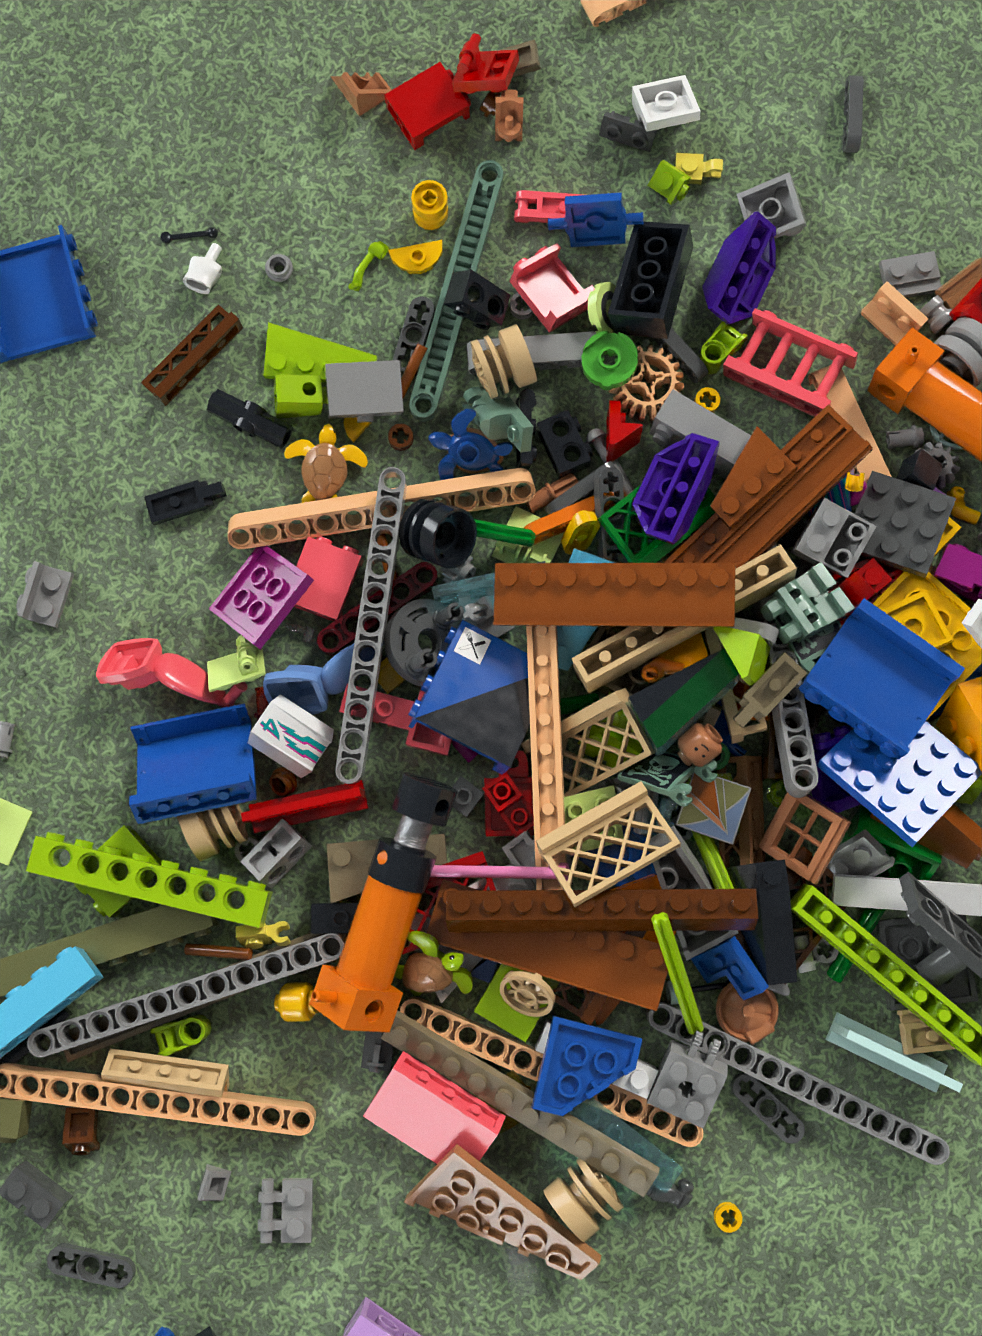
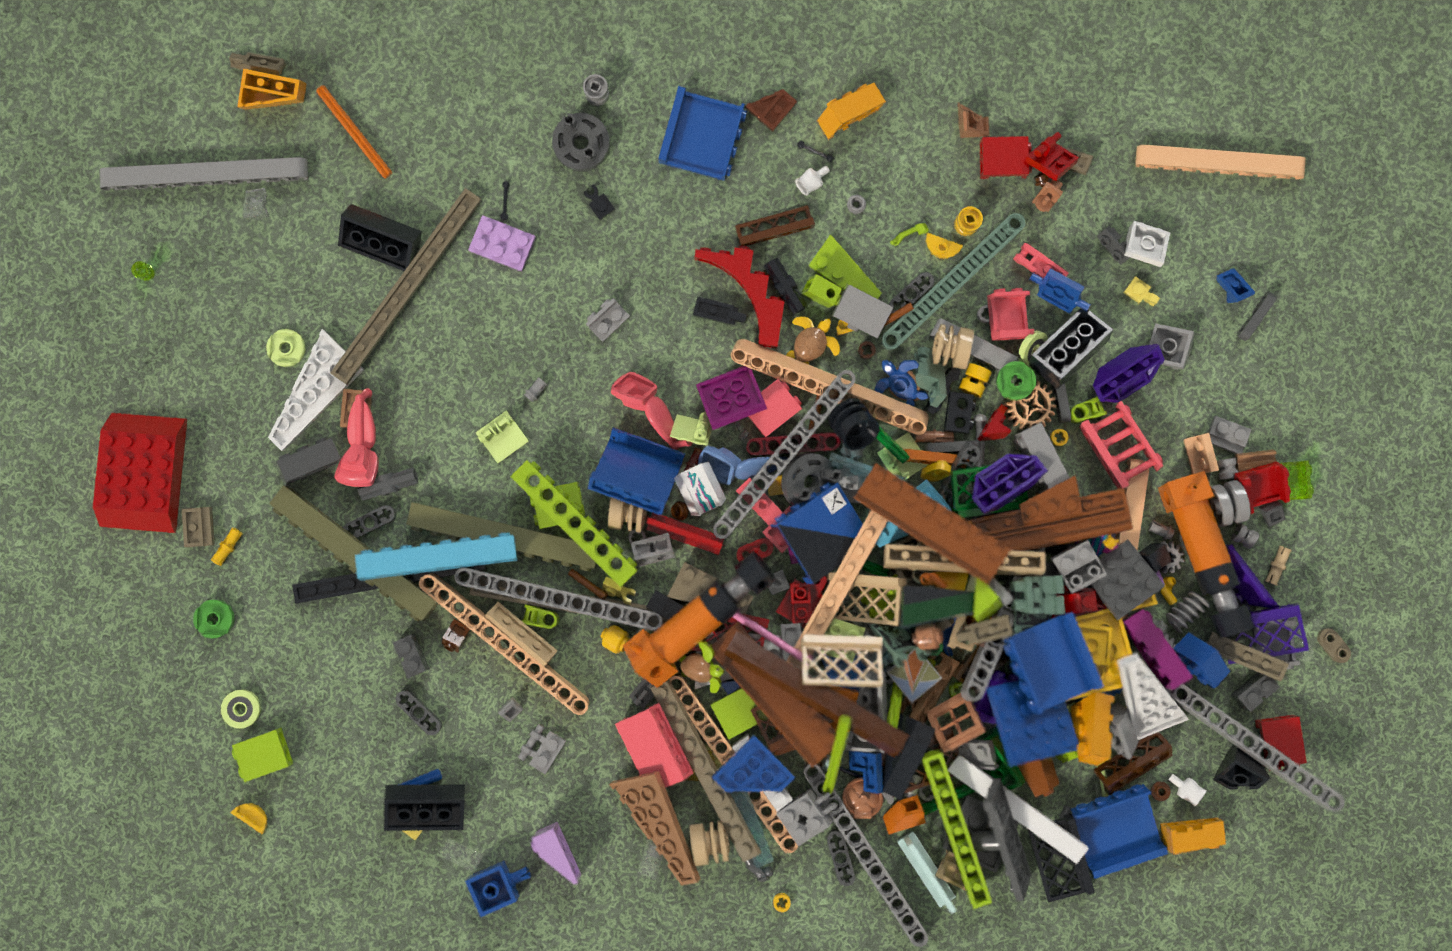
camera: 30 degrees right, 5 degrees up
black brick [444,269,510,330] -> none
tan wheel [500,970,556,1017] -> none
lime bracket [647,160,691,205] -> none
none -> red arch [694,246,784,349]
none -> red plate [737,538,773,562]
none -> copper wing [745,89,797,132]
none -> light orange wedge [817,83,886,140]
none -> orange slope [883,795,926,834]
none -> yellow wheel [959,363,992,398]
none -> blue slope [1217,268,1255,303]

